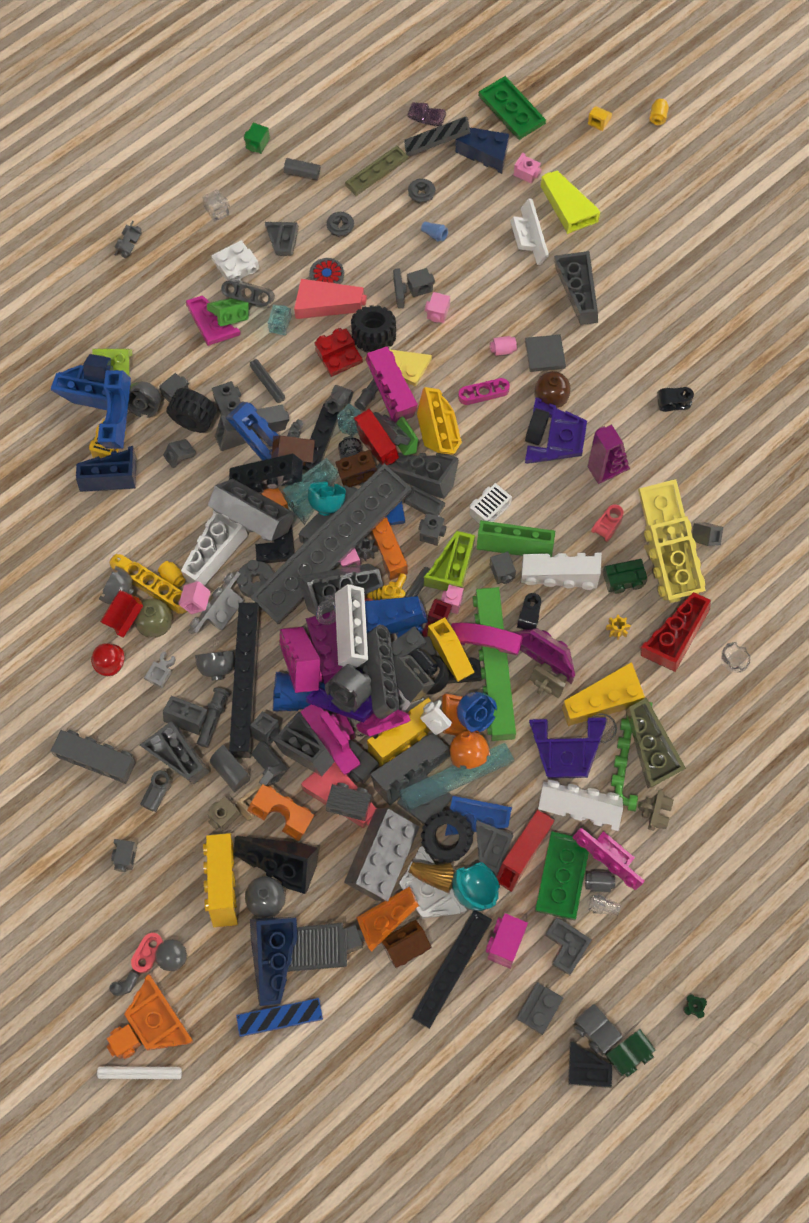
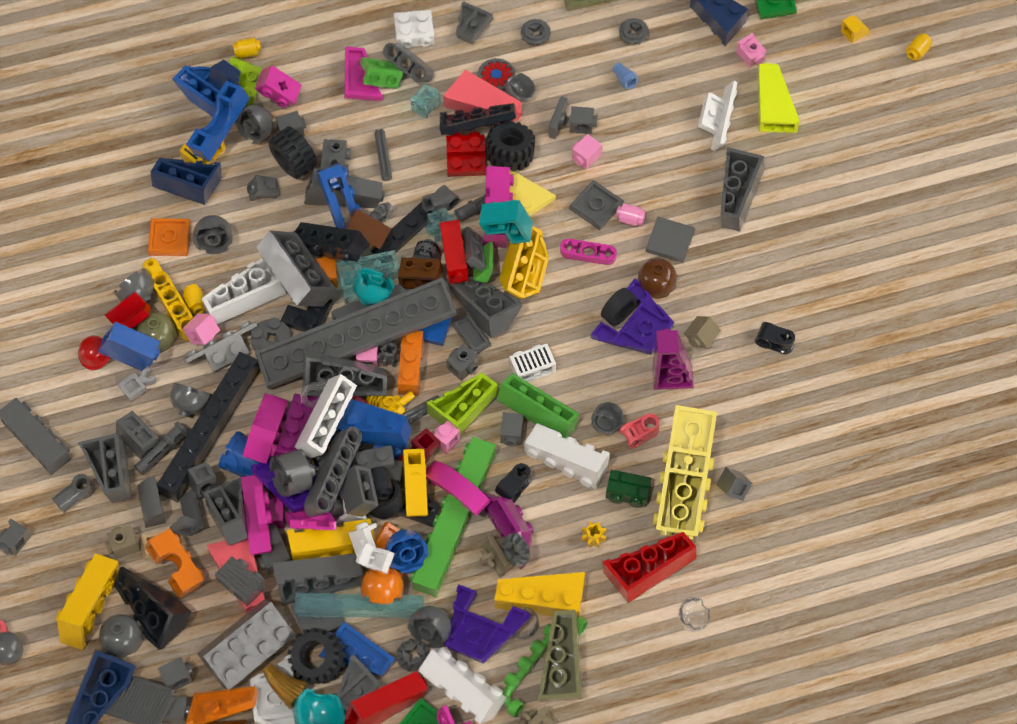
camera: 25 degrees right, 5 degrees down
none -> blue brick [98,322,160,371]
none -> orange tile [148,218,191,256]
none -> dark grey brick [157,657,193,690]
none -> dark grey cylinder [193,215,233,254]
none -> yellow brick [233,37,262,59]
none -> dark pink brick [255,65,302,109]
none -> white bracket [356,543,394,574]
none -> dark grey gear [396,638,430,672]
none -> dark grey cylinder [407,606,451,648]
none -> black wing [439,103,516,135]
none -> teal brick [479,200,533,244]
none -> dark grey gear [501,533,530,567]
none -> dark grey hair [505,73,535,103]
none -> dark grey tile [569,180,624,230]
none -> dark grey hair [591,402,624,435]
none -> dark tan brick [684,316,721,348]

